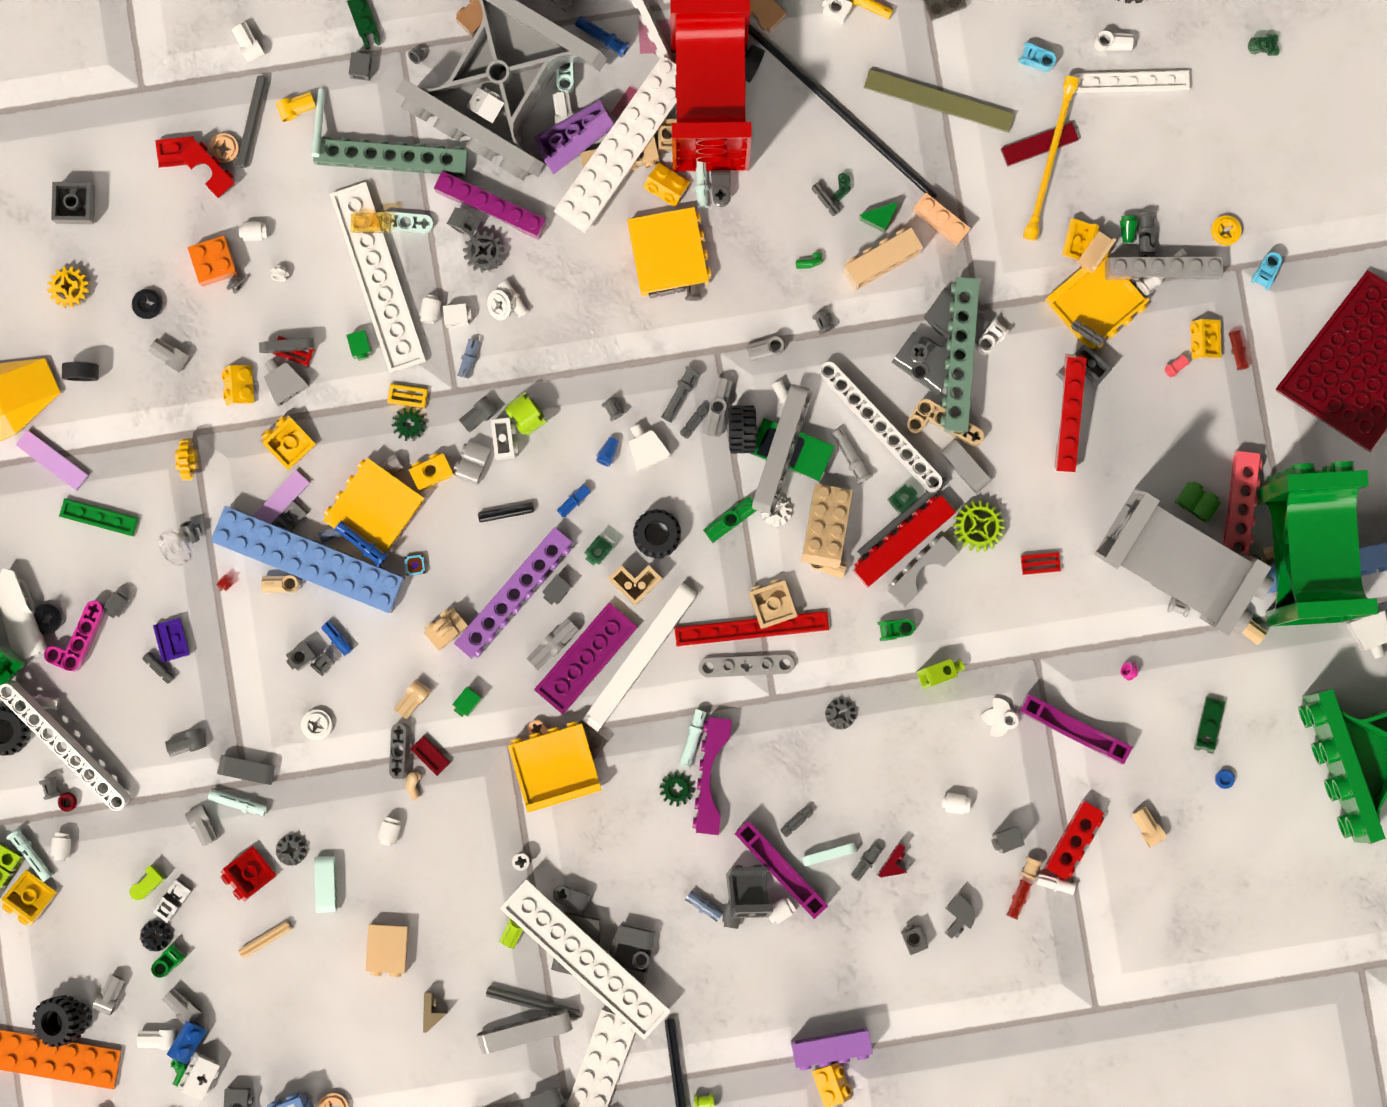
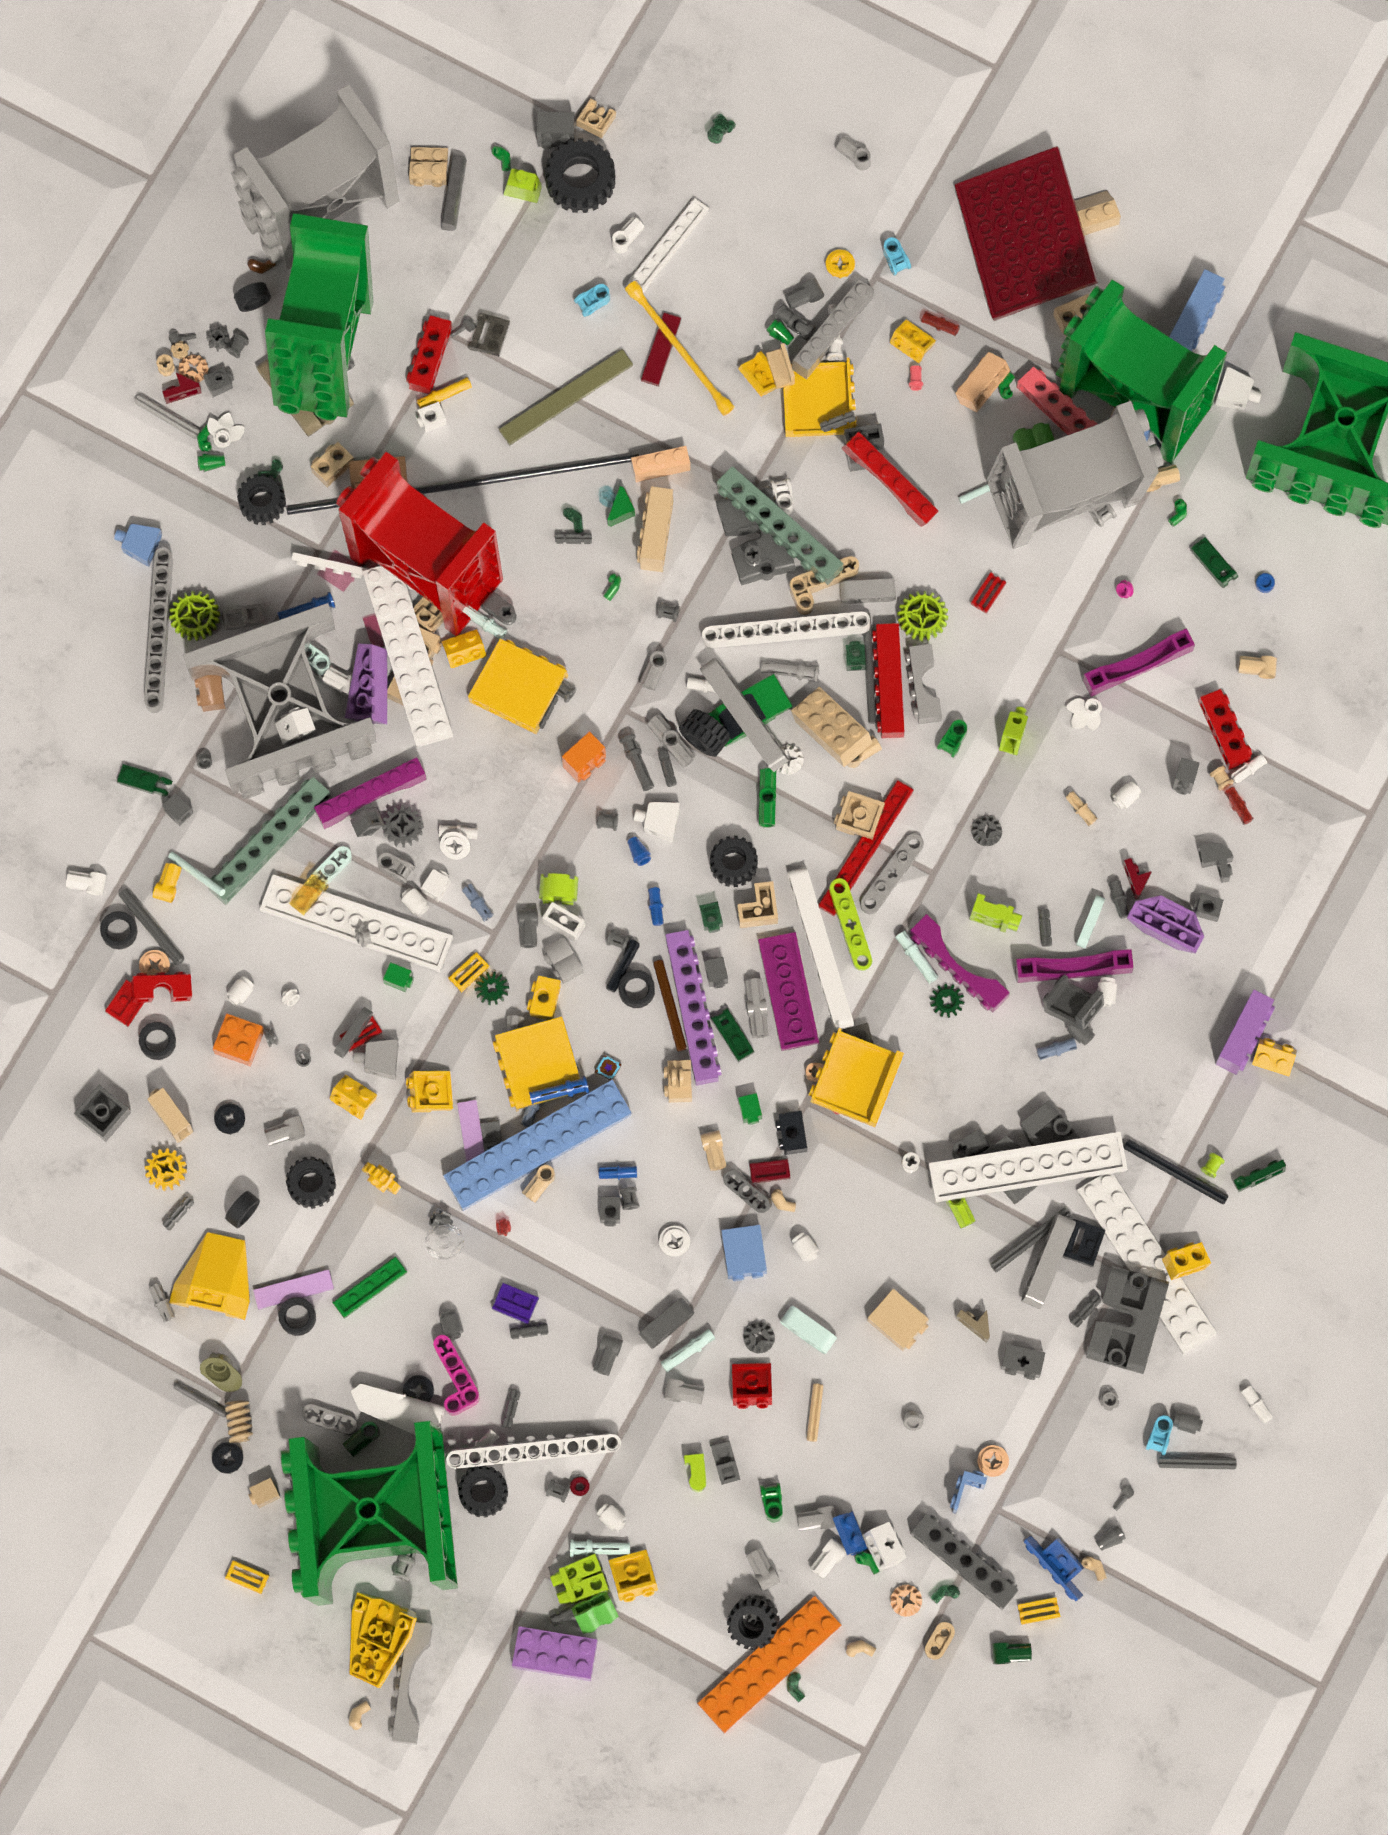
camera: 50 degrees left, 10 degrees down
black gear [140,920,171,952] -> none
none -> black tyre [100,911,138,950]
none -> black tyre [138,1022,176,1060]
none -> tan brick [147,1088,193,1143]
none -> dark grey axle [162,1196,194,1230]
none -> black tyre [278,1297,316,1336]
none -> black tyre [286,1157,336,1209]
none -> dark grey hinge [295,1051,311,1067]
none -> light grey plate [356,928,371,947]
none -> light grey piece [378,853,415,885]
none -> dark grey axle [501,1390,521,1428]
none -> orange brick [562,731,606,783]
none -> clear light blue plate [599,490,616,507]
none -> dark grey bush [606,929,631,952]
none -> black tyre [619,970,655,1008]
none -> reddish brown axle [653,960,687,1052]
none -> dark green plate [710,1008,755,1063]
none -> medium blue brick [722,1225,767,1281]
none -> black brick [775,1110,808,1155]
none -> dark grey piece [785,278,824,310]
none -> clear green arm [787,1672,805,1703]
none -> lime piece [829,878,872,971]
none -> light grey piece [836,136,871,171]
none -> light grey tile [903,1411,924,1431]
none -> light nougat brick [955,352,1011,412]
none -> light aqua bar [958,484,990,504]
none -> lime hips [969,893,1023,933]
none -> green arm [998,372,1015,399]
none -> dark grey brick [1001,1344,1046,1380]
none -> tan brick [1053,294,1089,334]
none -> black plate [1062,1219,1106,1267]
none -> tan axle [1066,791,1098,826]
none -> dark grey axle [1070,1294,1102,1327]
none -> medium lavender wedge [1127,896,1204,954]
none -> green arm [1168,499,1187,527]

